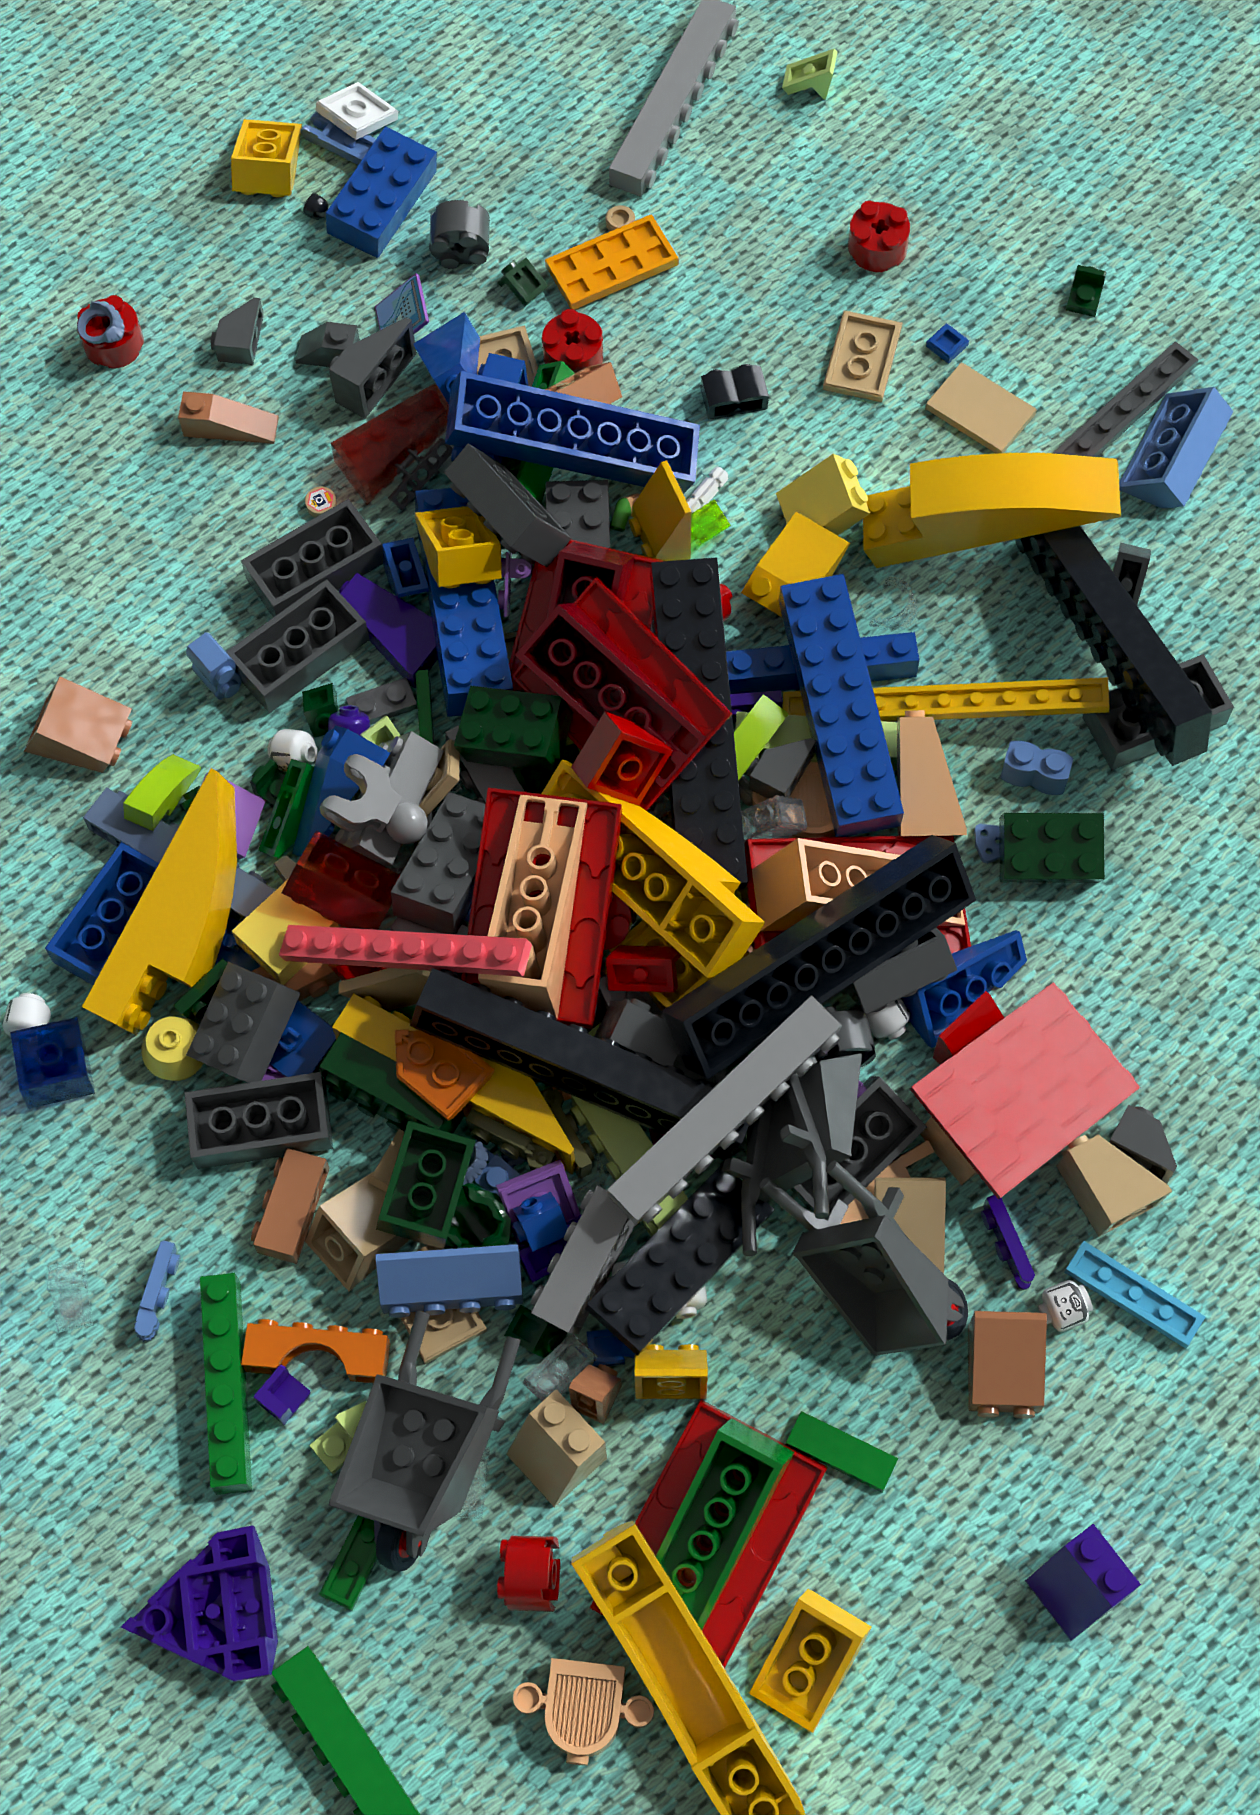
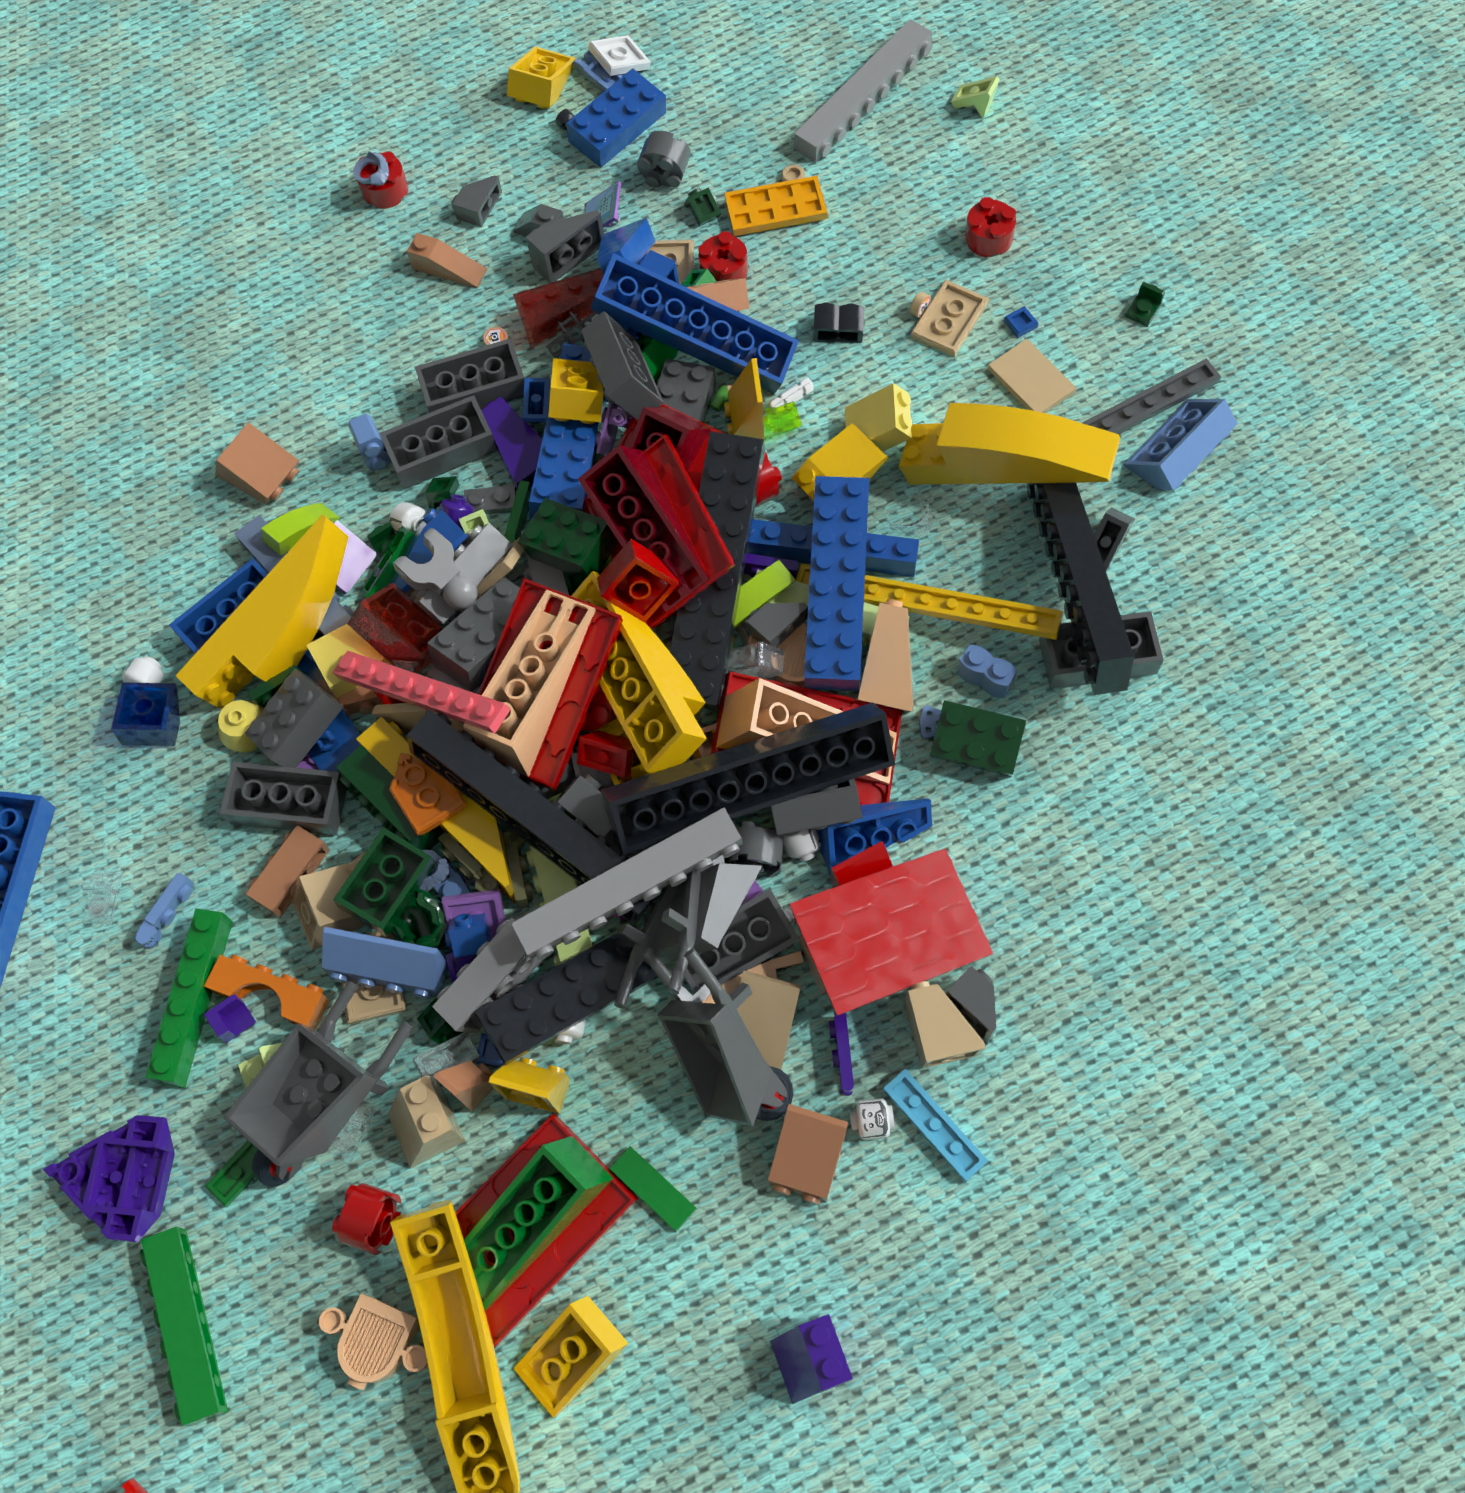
camera: 20 degrees right, 0 degrees up
none -> tan tile [910,292,931,319]

